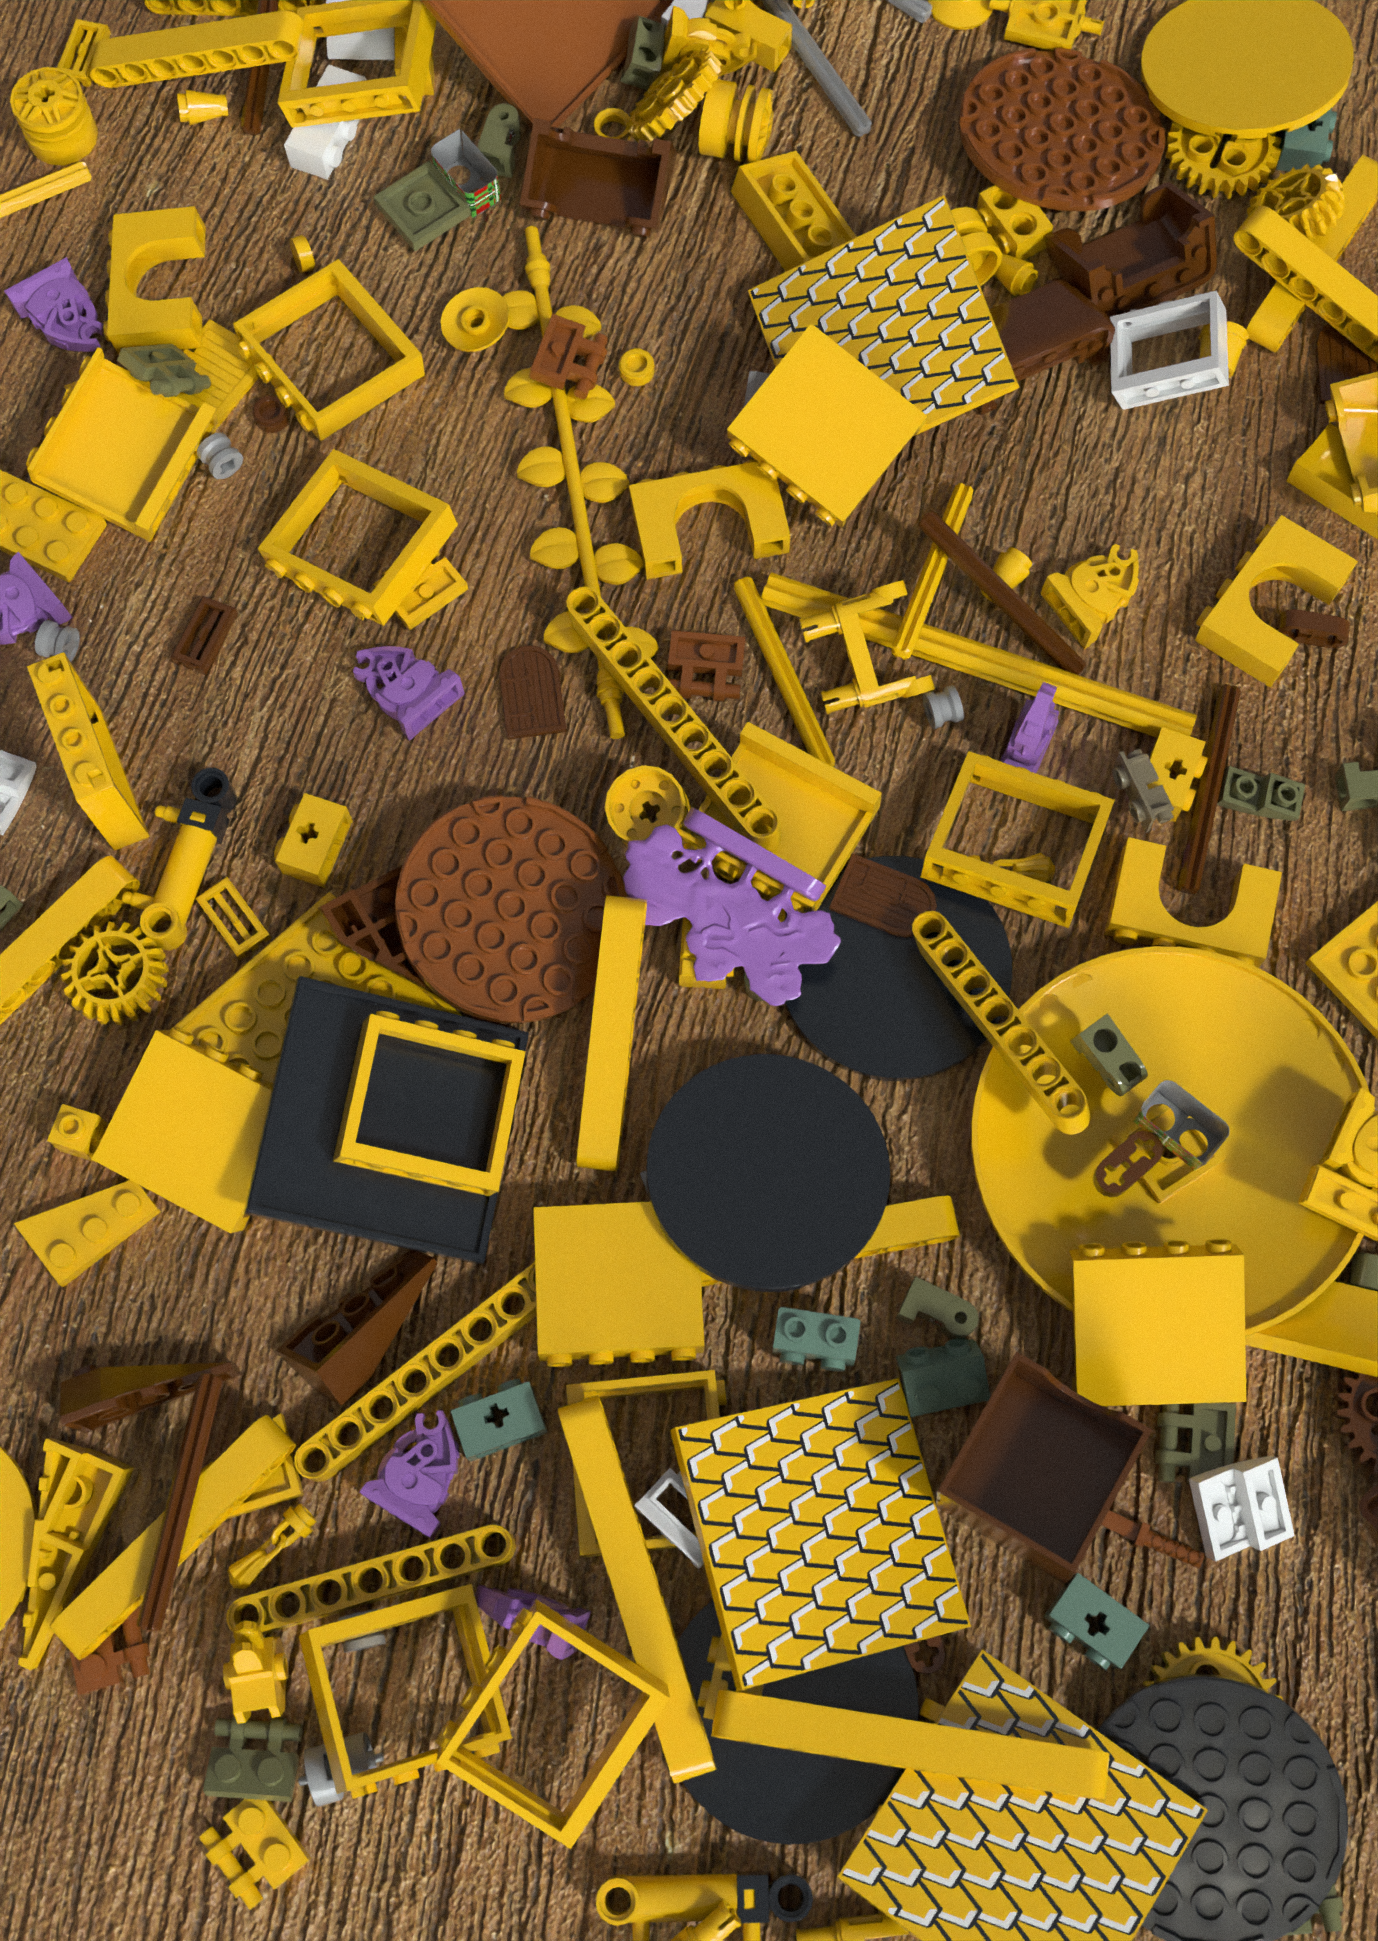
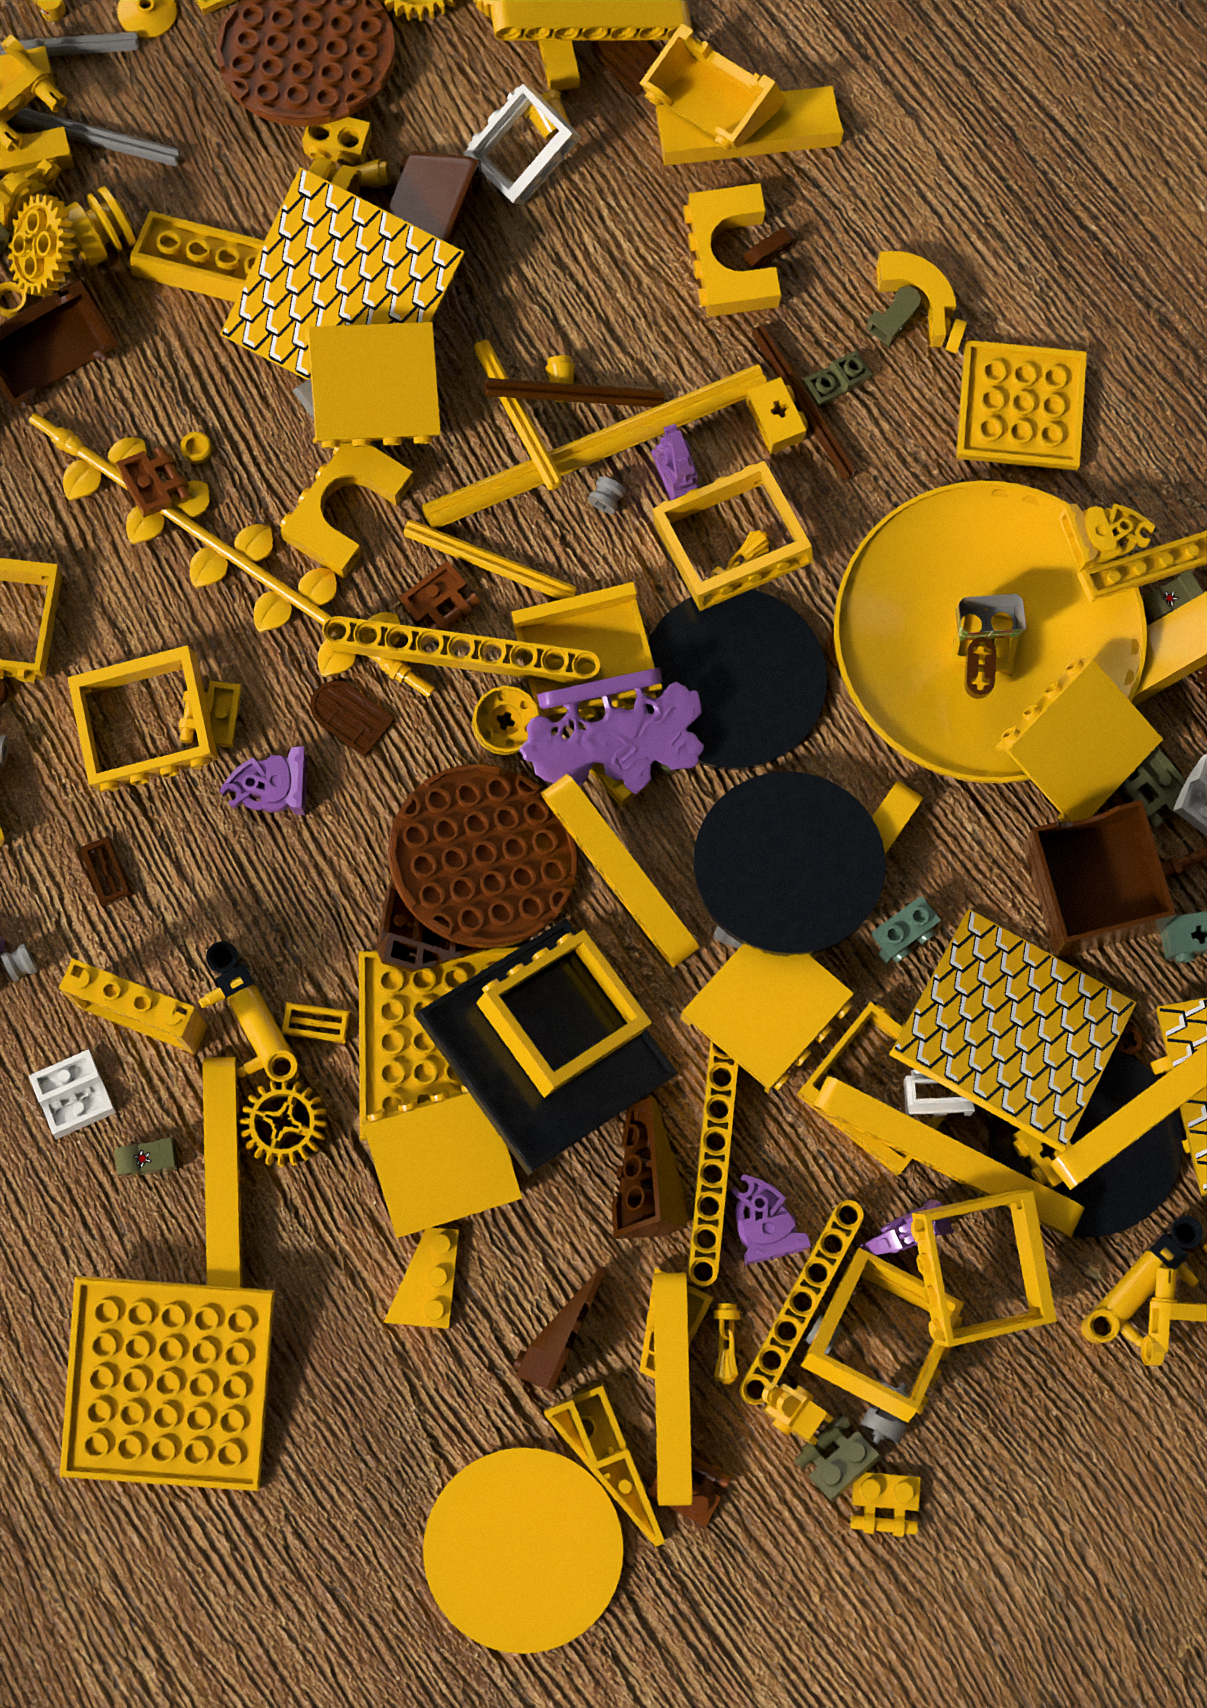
camera: 55 degrees left, 5 degrees up
yellow brick [47,1104,109,1163] -> none
reddish brown axle [137,1373,223,1631] -> none
yellow brick [274,793,353,888] -> none
yellow dish [441,287,510,352] -> none
sand green brick [450,1379,548,1462] -> none
yellow connector [799,580,935,715] -> none
reddish brown window [829,853,937,937] -> none
olive leg [895,1276,979,1339] -> none
sand green bracket [896,1338,990,1417] -> none
yellow beam [912,911,1090,1134] -> none
yellow piece [1040,544,1139,650] -> none
reddish brown windscreen [1046,181,1217,318] -> none
olive leg [1070,1013,1148,1096] -> none
yellow arch [1104,837,1282,968] -> none
dark tan hinge [1112,749,1174,833] -> none

